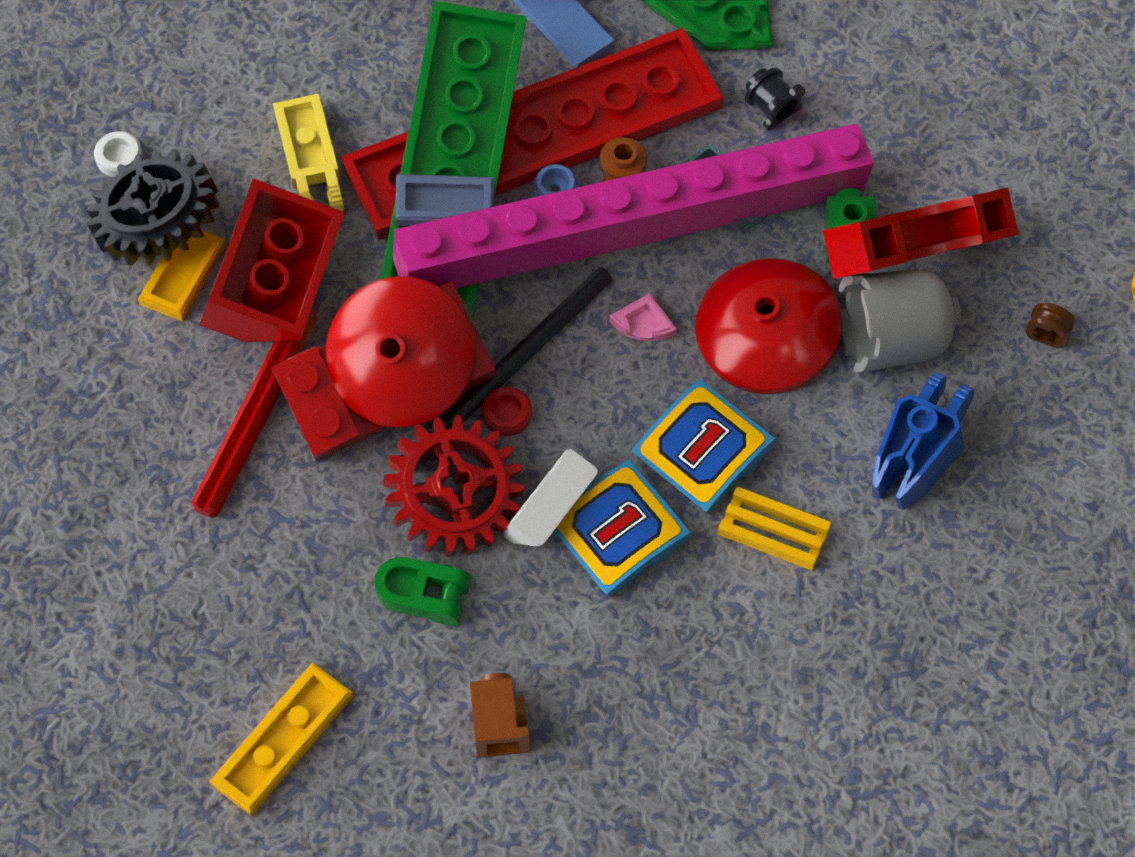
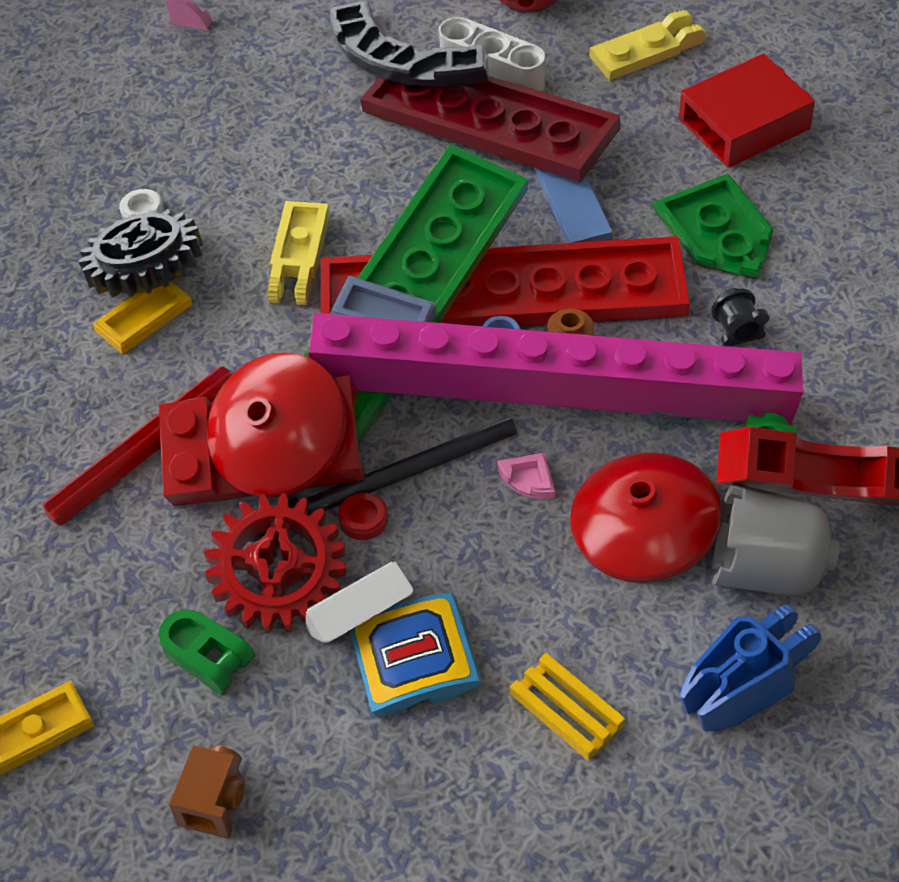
camera: 25 degrees right, 10 degrees down
red slope [199,178,345,342] -> none
slope [631,379,777,514] -> none

